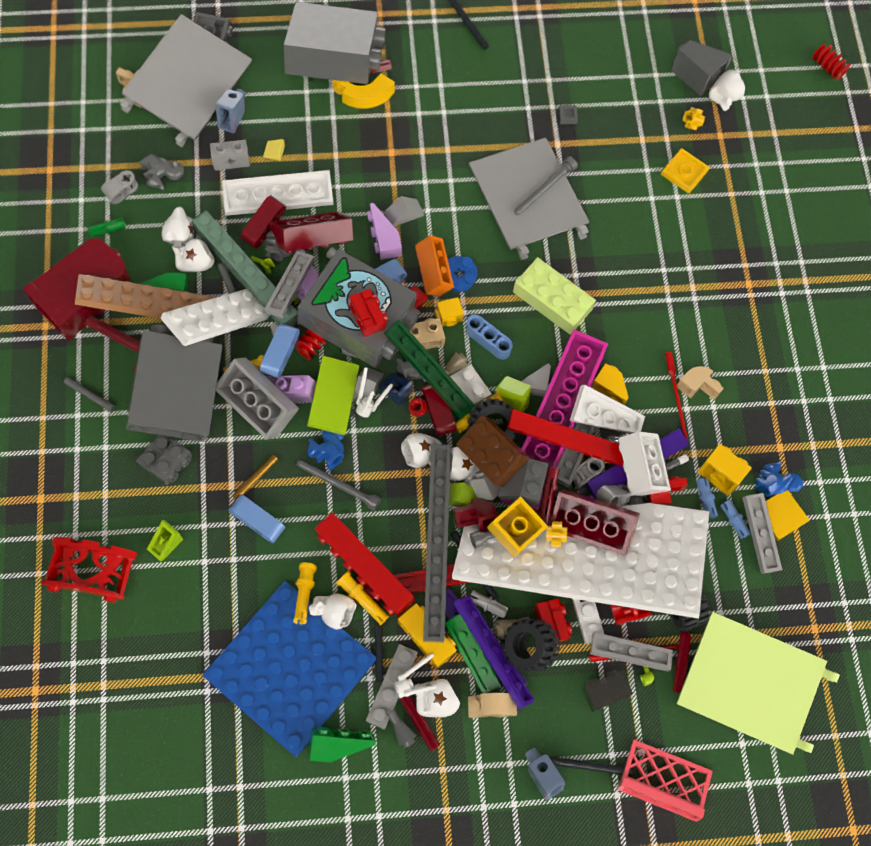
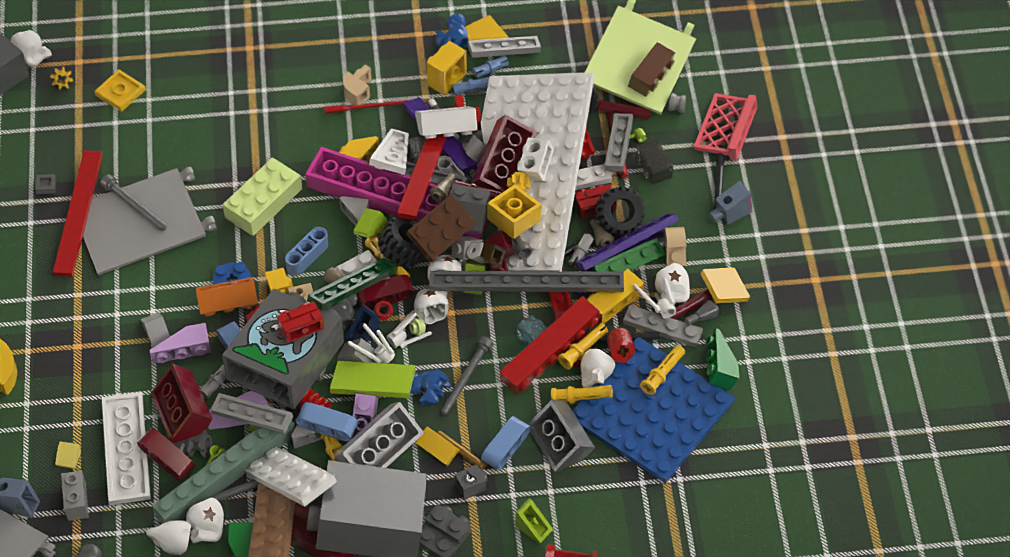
camera: 85 degrees left, 15 degrees down
none -> red tile [53,150,103,277]
none -> white plant [386,310,432,349]
none -> yellowish green plate [409,318,426,336]
none -> yellow tile [415,426,460,466]
none -> dark tan cone [430,173,455,202]
none -> dark grey brick [455,465,488,500]
none -> dark brown leg [467,243,506,268]
none -> white brick [517,137,554,181]
none -> clear light blue brick [517,315,547,345]
none -> dark grey slope [528,400,595,472]
none -> red piece [607,328,635,363]
none -> reddish brown brick [628,42,676,97]
none -> yellow pin [640,345,685,395]
none -> light grey wheel [668,93,686,114]
none -> yellow tile [700,268,750,303]

